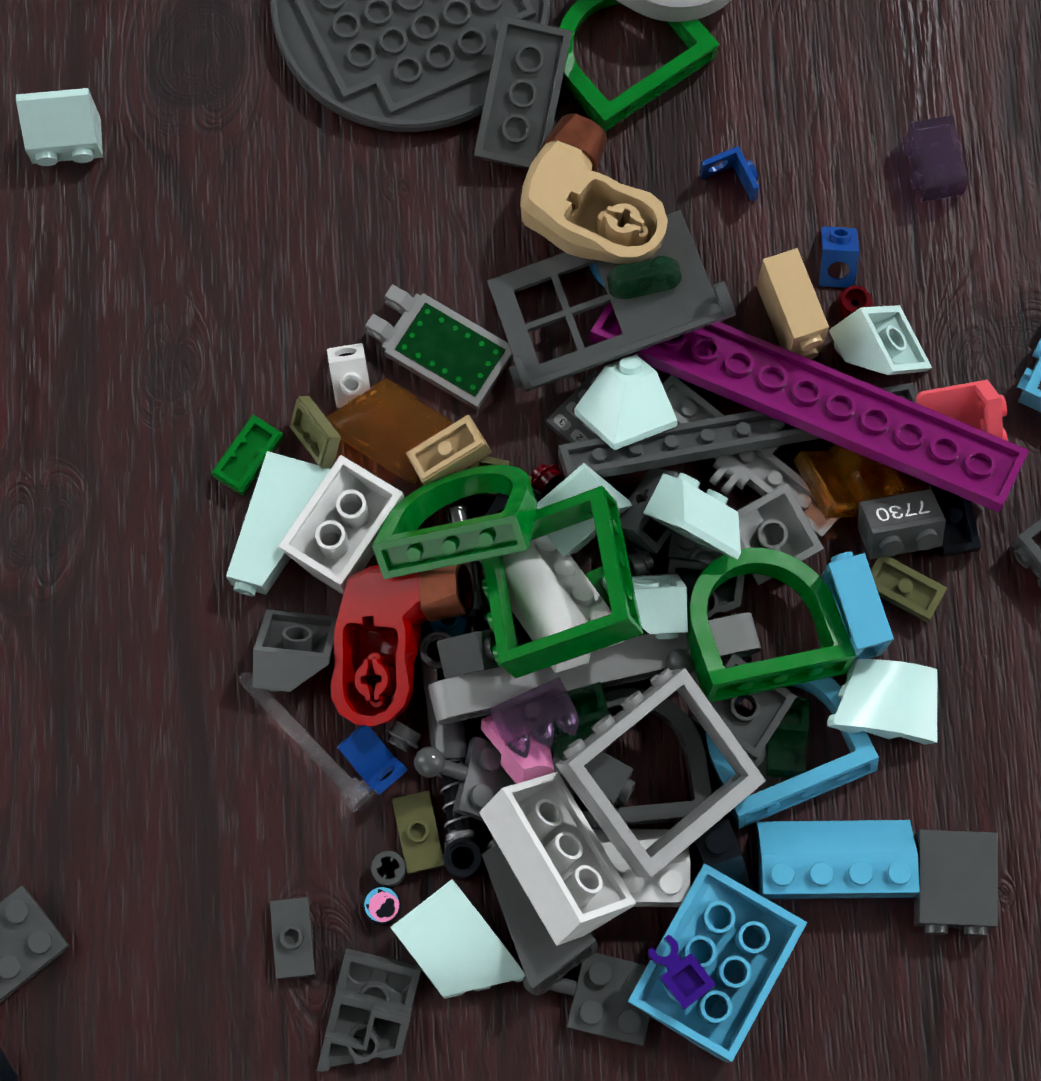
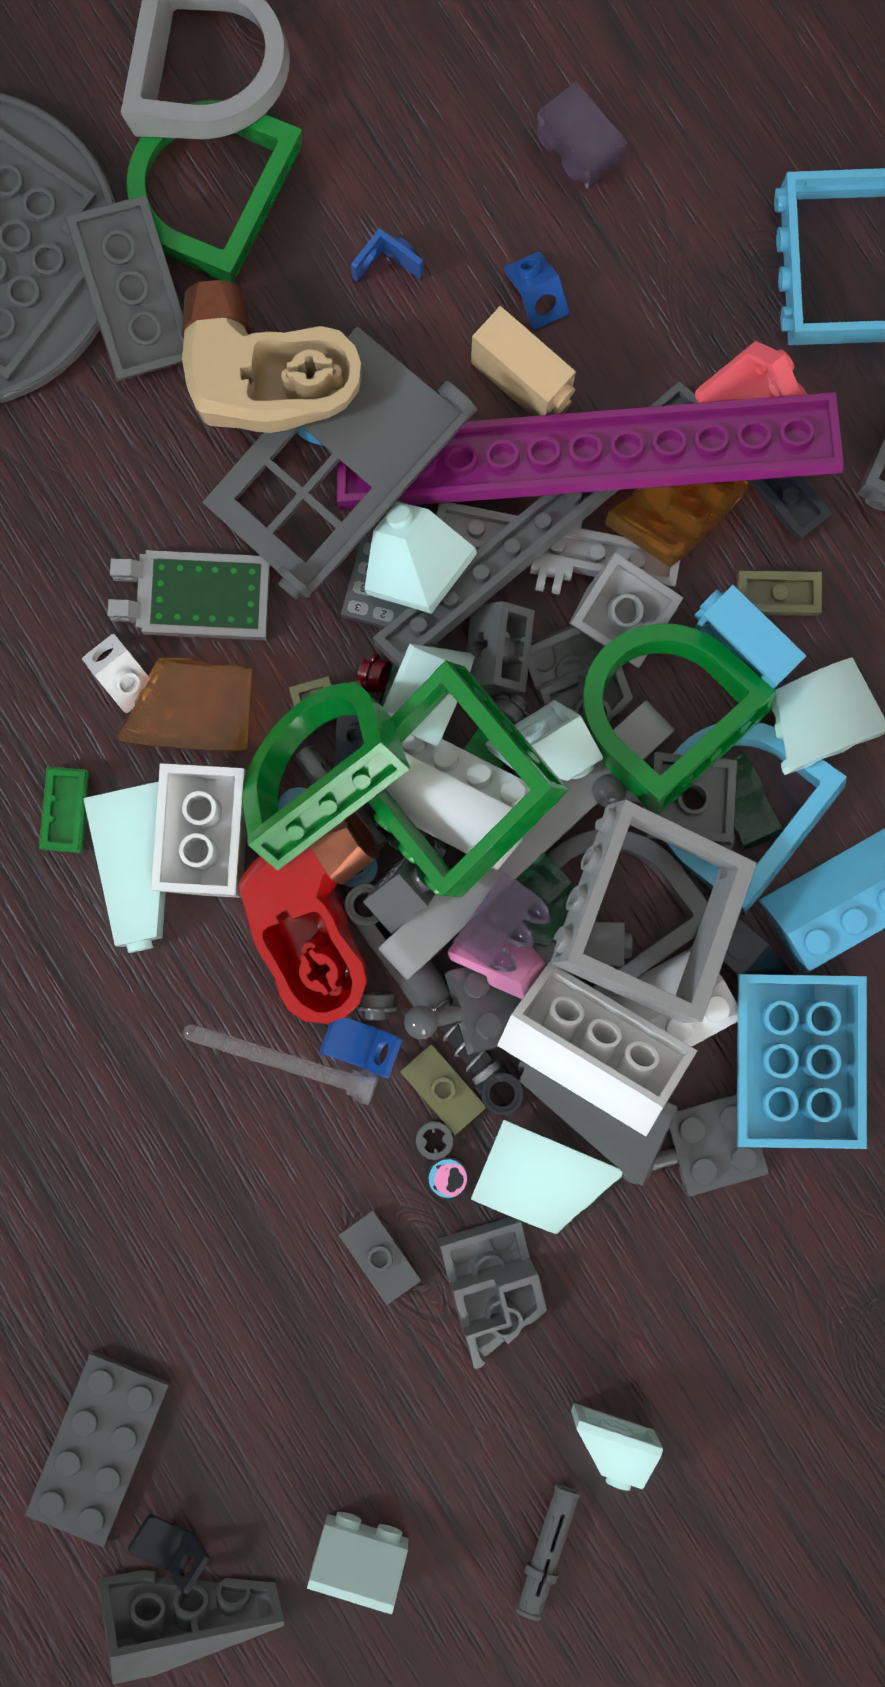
camera: 30 degrees left, 10 degrees up
dark grey slope [252,609,337,692] -> none
olive plate [289,396,341,469] -> none
tan slope [406,414,492,485] -> none
clear green plate [607,256,682,299] -> none
light aqua slope [643,472,741,560] -> none
dark purple plate [647,935,716,1010] -> none
light aqua slope [829,305,932,375] -> none
dark red plate [837,285,873,318] -> none
dark grey brick [857,489,946,559] -> none

